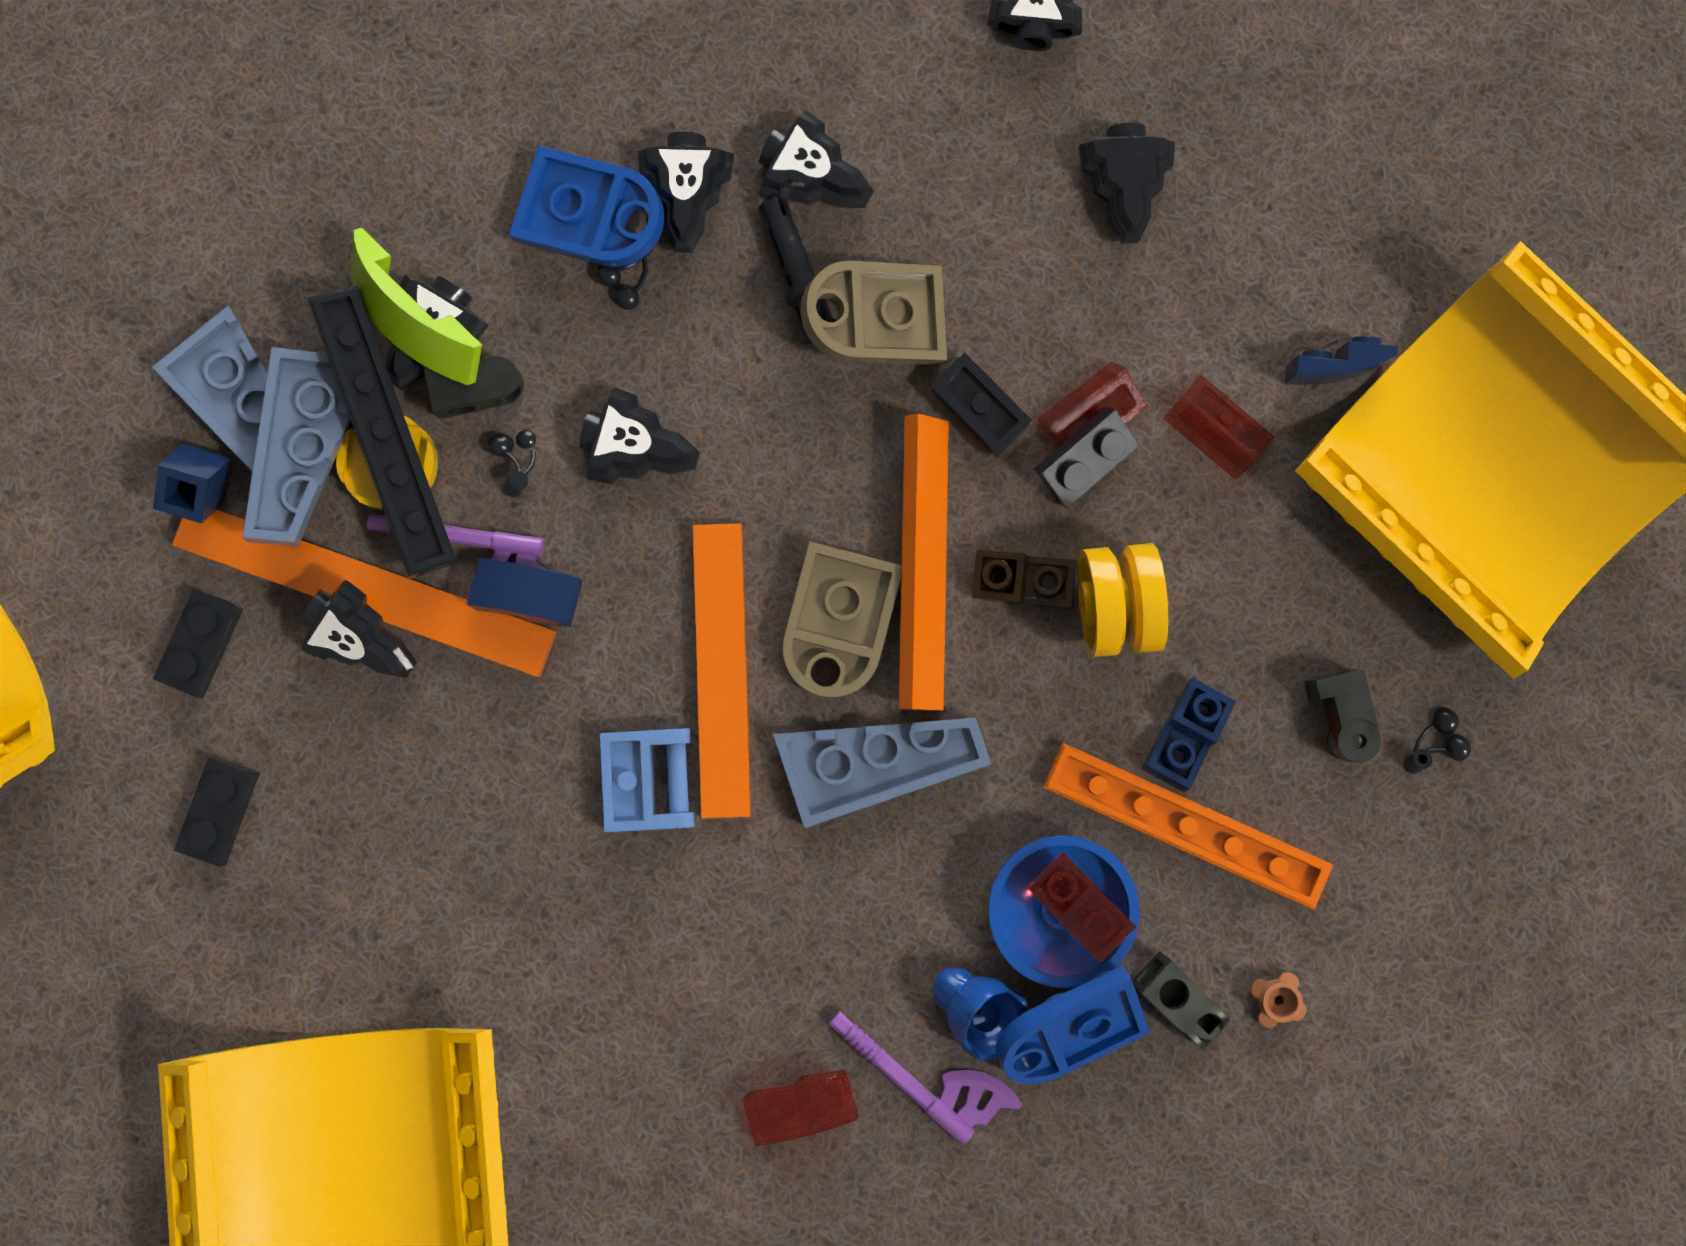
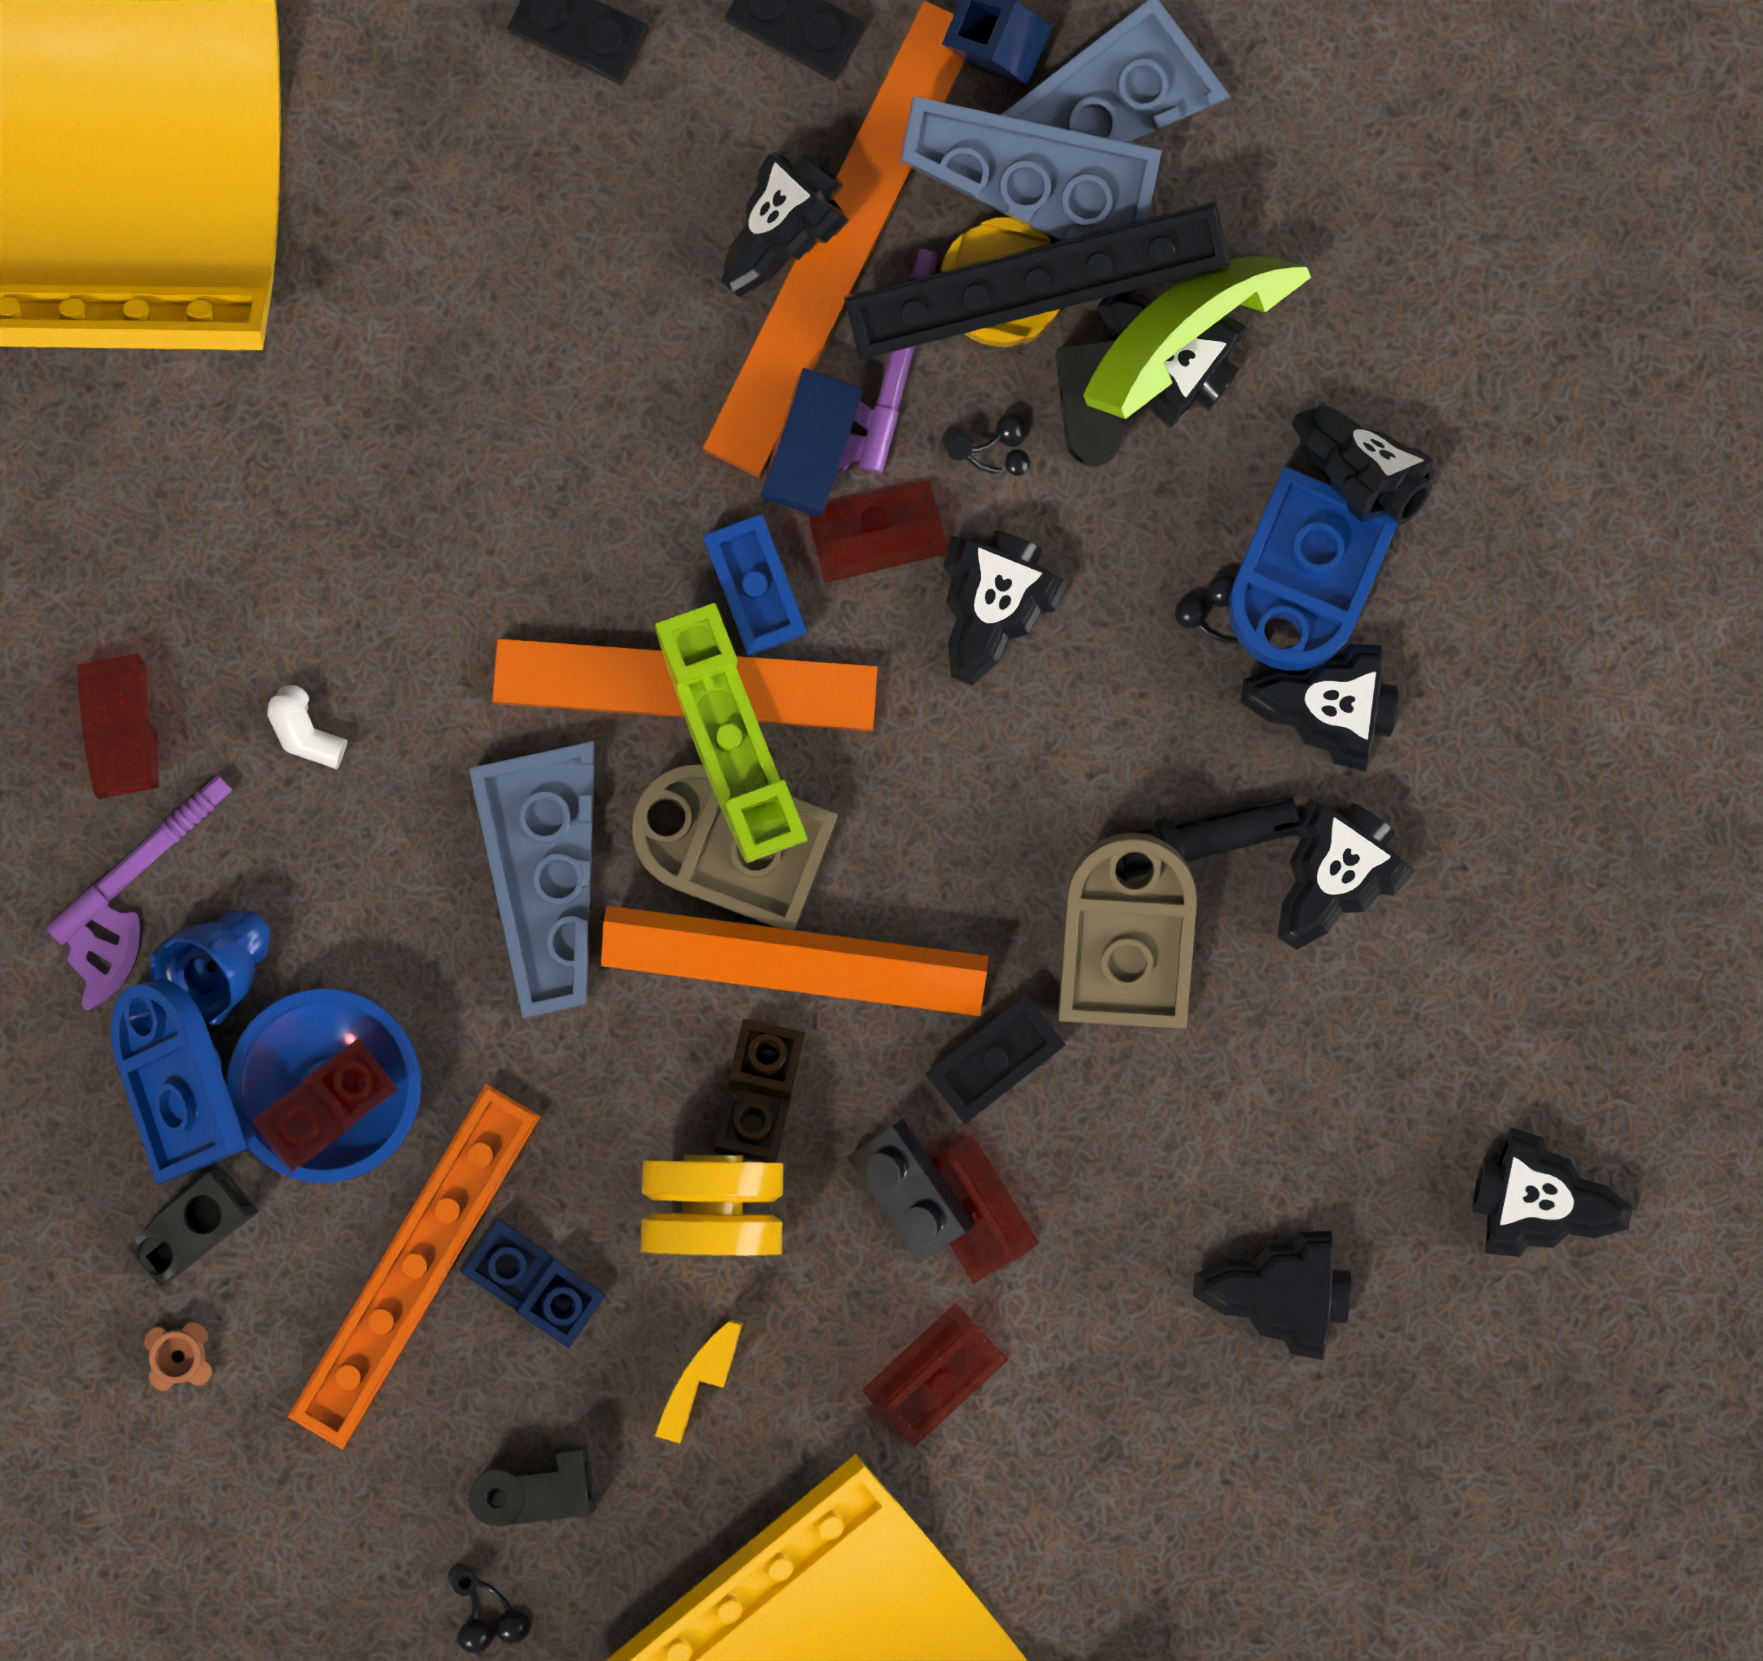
camera: 100 degrees right, 0 degrees up
medium blue plate [600,728,695,832] -> none
dark blue slope [1285,336,1398,385] -> none
none -> white arm [267,685,347,769]
none -> lime slope [654,603,808,863]
none -> yellow slope [655,1319,743,1443]
none -> blue plate [703,514,808,657]
none -> clear red slope [808,480,947,583]
none -> black rock [1291,404,1435,525]

